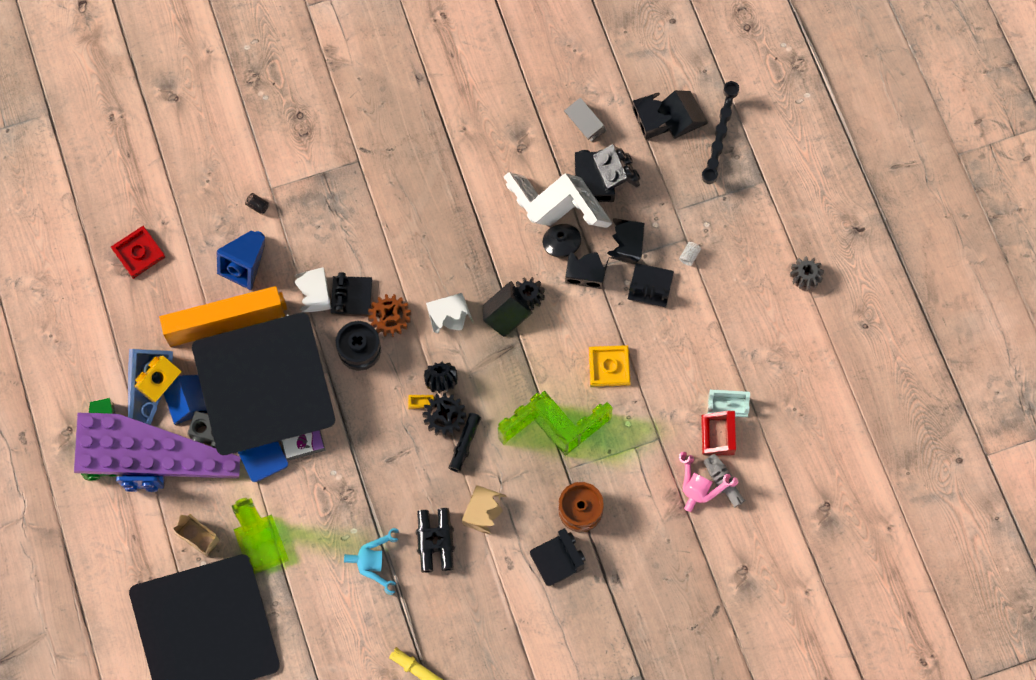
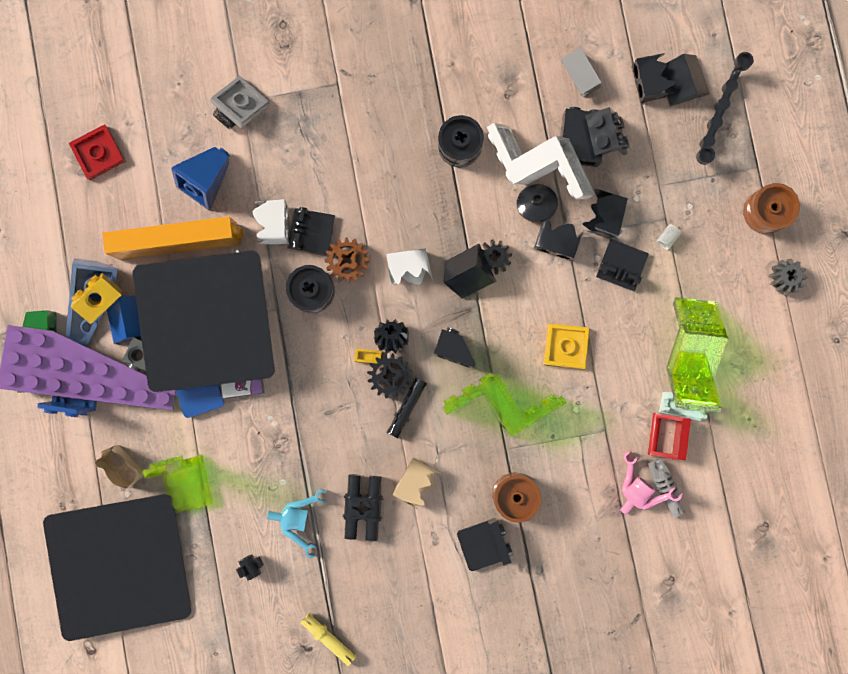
camera: 10 degrees right, 15 degrees up
none -> light grey tile [211,76,270,128]
none -> black gear [236,554,264,581]
none -> black slope [433,327,476,369]
none -> black wheel [438,115,484,168]
none -> clear neon green bracket [666,297,729,413]
none -> dark orange wheel [743,183,800,234]

